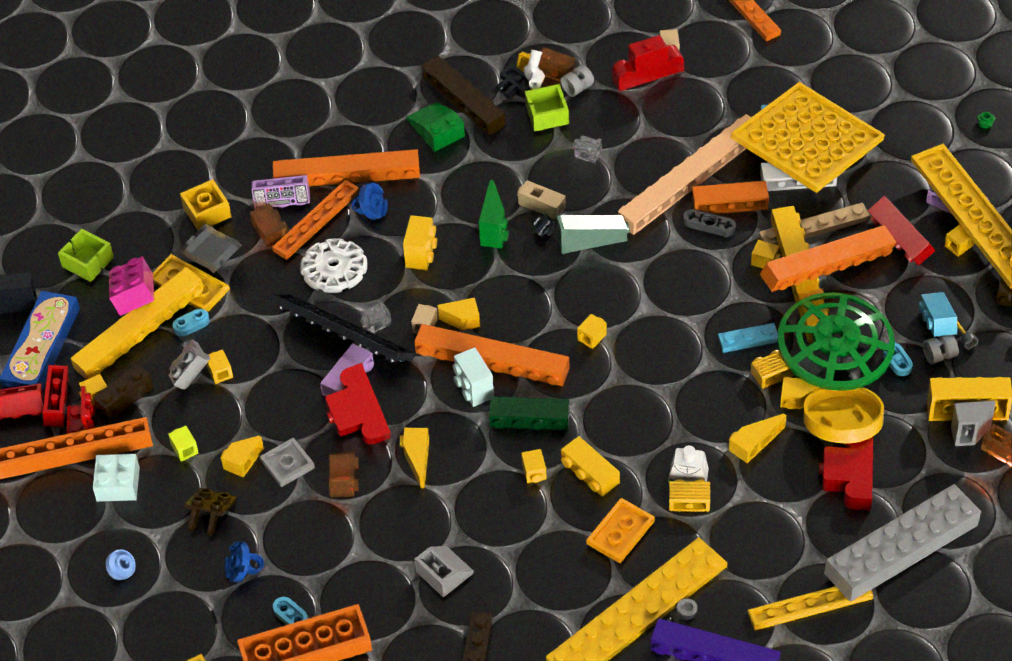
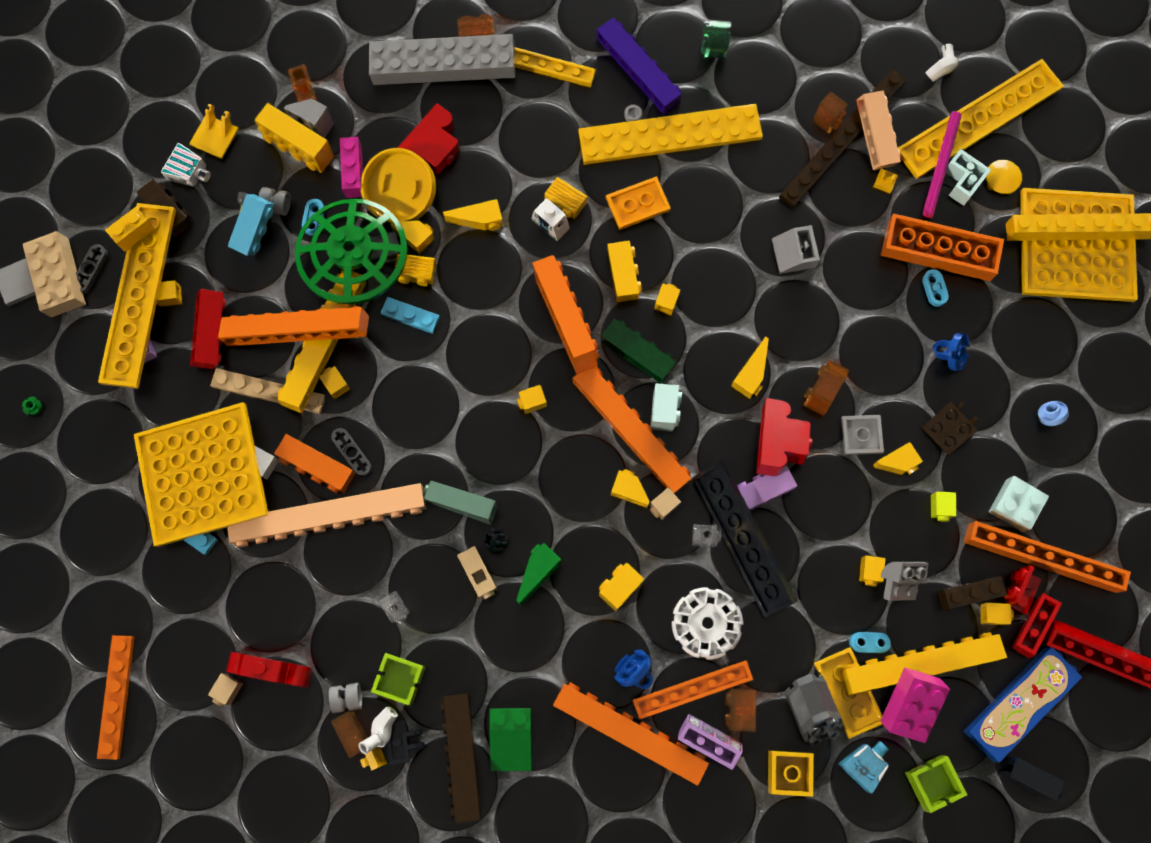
camera: 150 degrees left, 25 degrees up
none -> dark pink brick [340,137,363,198]
none -> clear orange brick [457,14,495,37]
none -> orange brick [532,255,599,374]
none -> medium azure torso [838,741,889,794]

